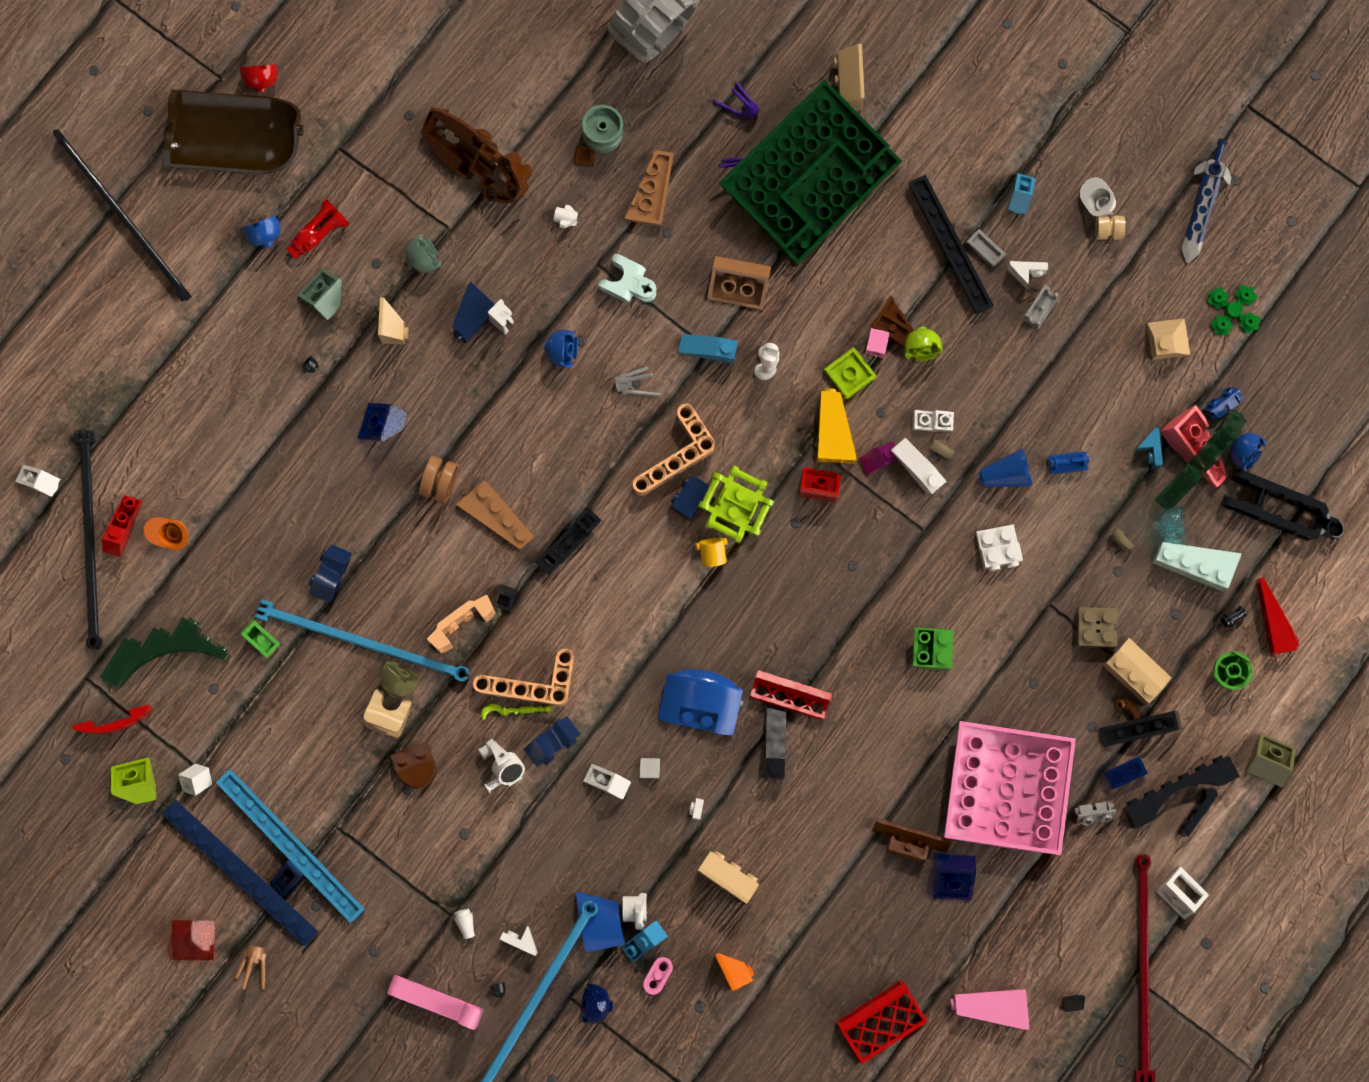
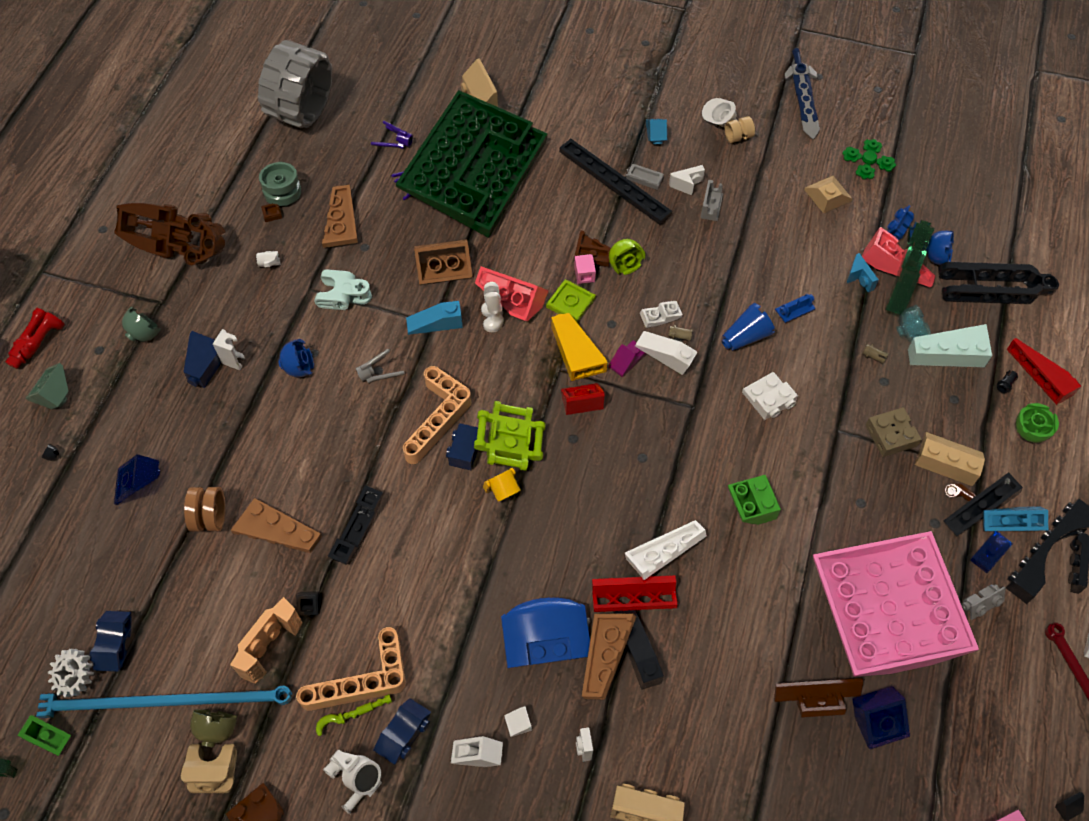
camera: 15 degrees left, 20 degrees down
tan slope [378,298,409,344] -> none
none -> white gear [48,649,94,697]
none -> coral wedge [475,266,549,321]
none -> medium nougat wing [582,614,636,700]
none -> white wing [625,520,707,580]
none -> dark azure slope [983,506,1049,531]

